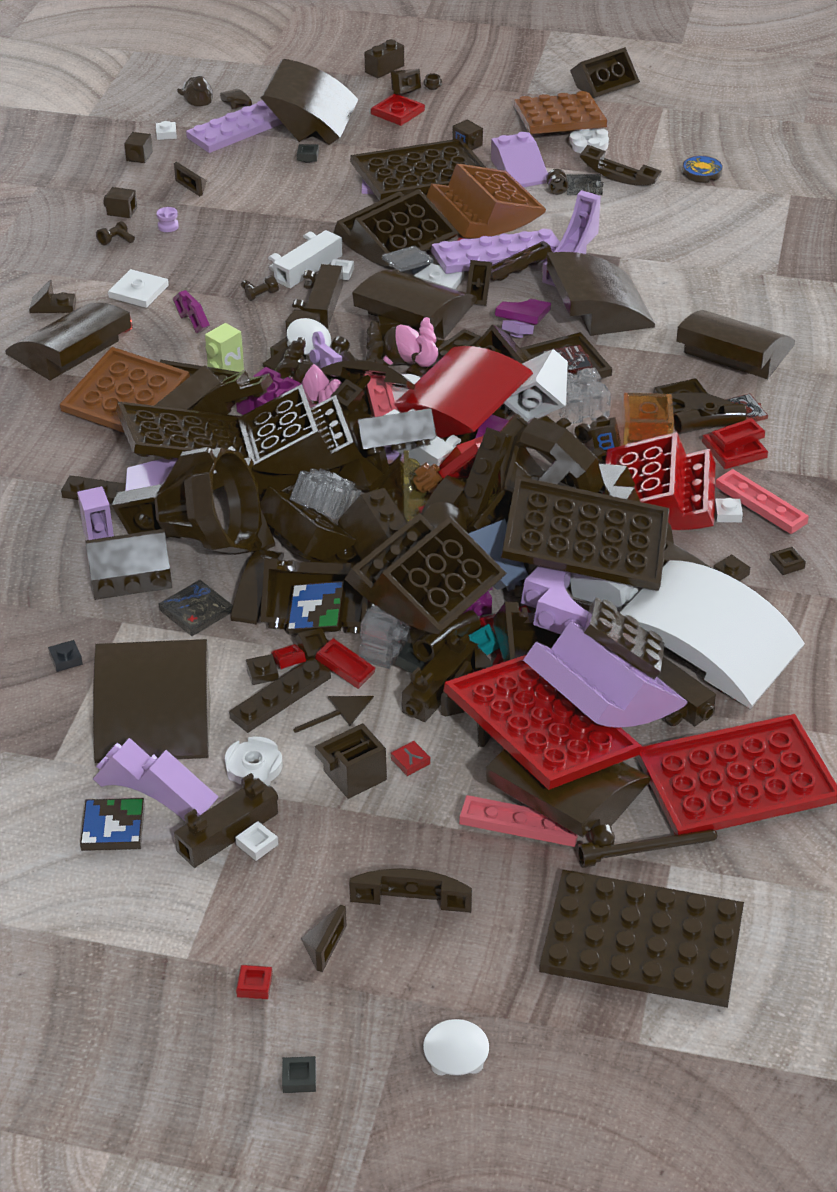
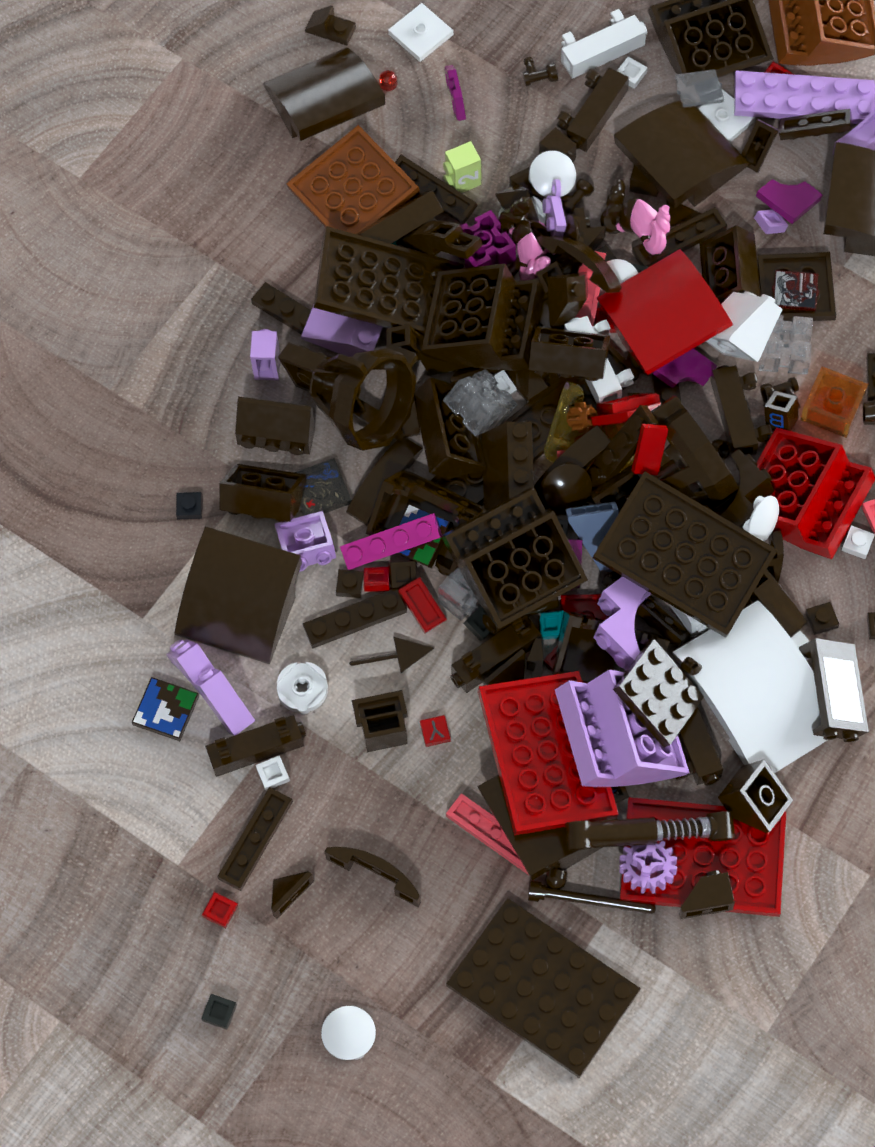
camera: 25 degrees right, 25 degrees up
none -> dark brown plate [217,787,293,891]
none -> dark brown slope [219,464,307,523]
none -> lavender plate [275,511,336,572]
none -> dark pink plate [340,513,442,570]
none -> dark brown slope [547,272,588,326]
none -> dark brown piece [565,811,735,851]
none -> lavender gear [619,841,677,894]
none -> red tile [632,424,668,475]
none -> dark brown slope [679,870,735,919]
none -> dark brown rock [681,657,702,675]
none -> dark brown slope [718,759,793,833]
none -> white dish [743,496,779,542]
none -> panel [799,638,869,742]

